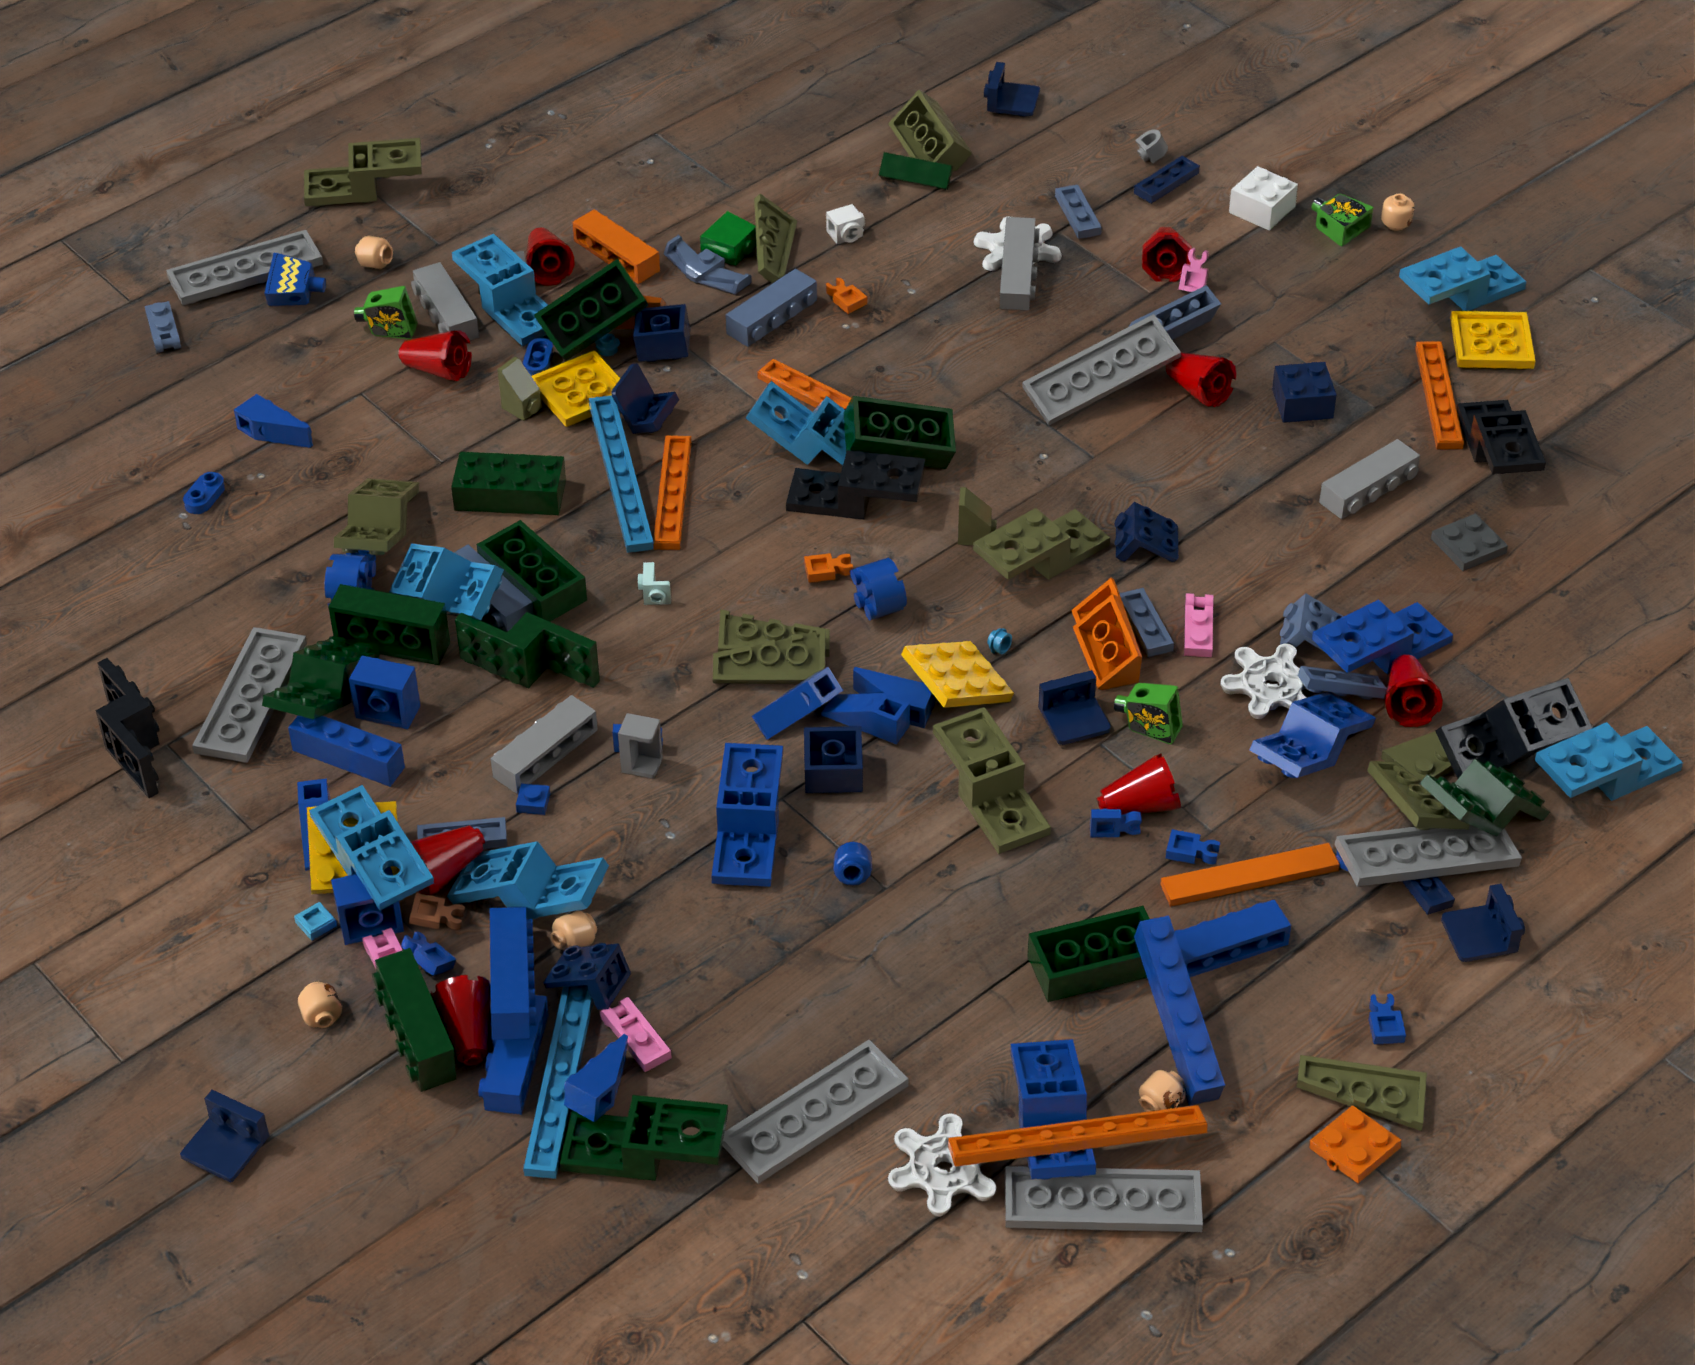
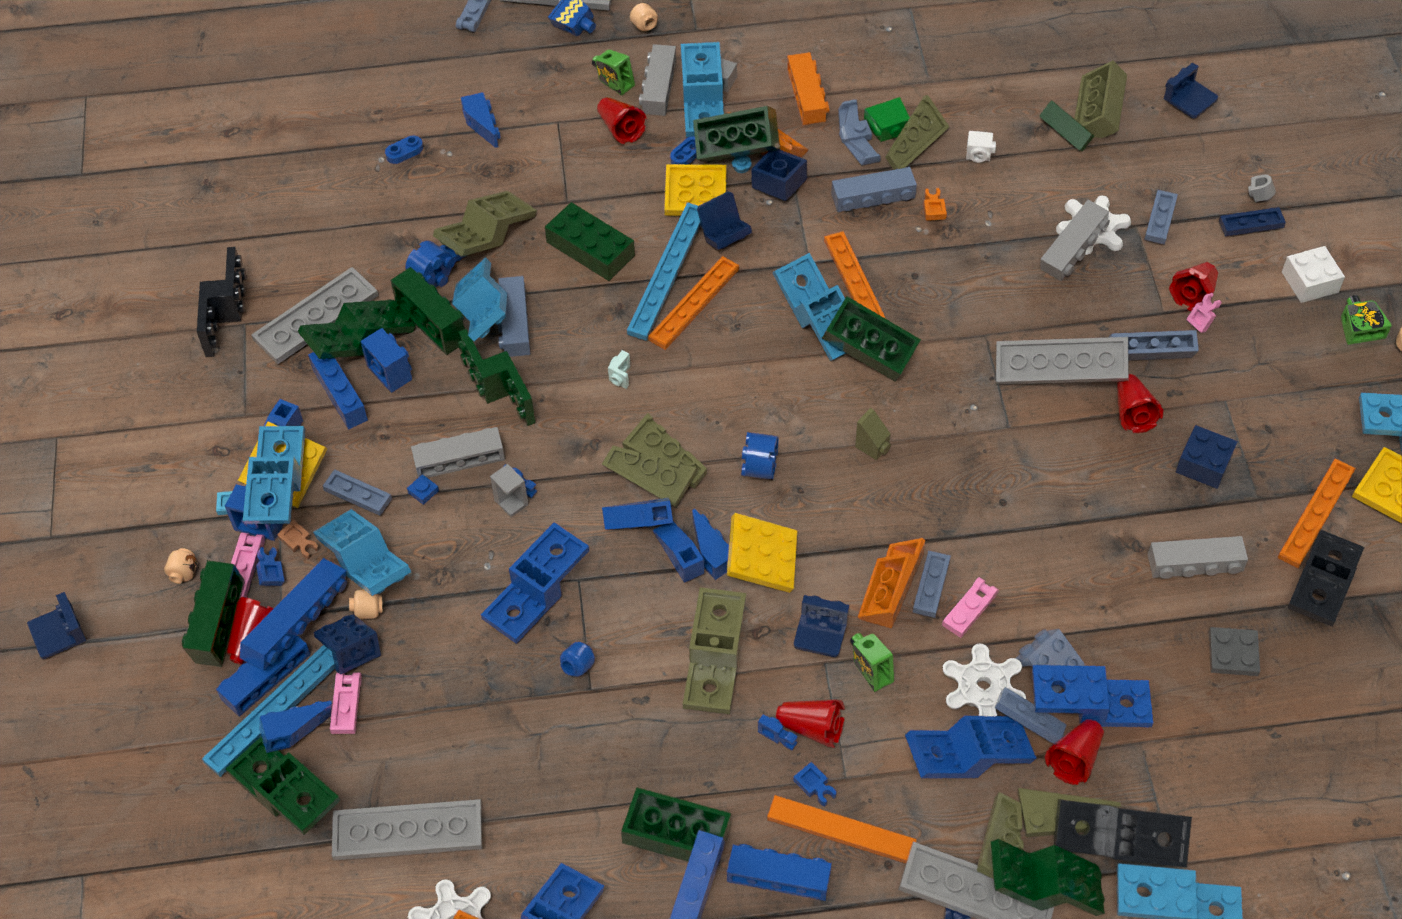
camera: 35 degrees right, 10 degrees up
red cone [410,826,485,896] -> none
dark green brick [476,520,587,622] -> none
olive slope [497,356,542,421] -> none
red cone [525,227,575,286] -> none
black bracket [786,450,925,520] -> none
orange plate [804,553,853,583] -> none
dark blue brick [804,726,863,793] -> none
olive bracket [973,508,1110,580] -> none
dark azure plate [987,628,1012,654] -> none
dark blue bracket [1114,502,1179,562] -> none

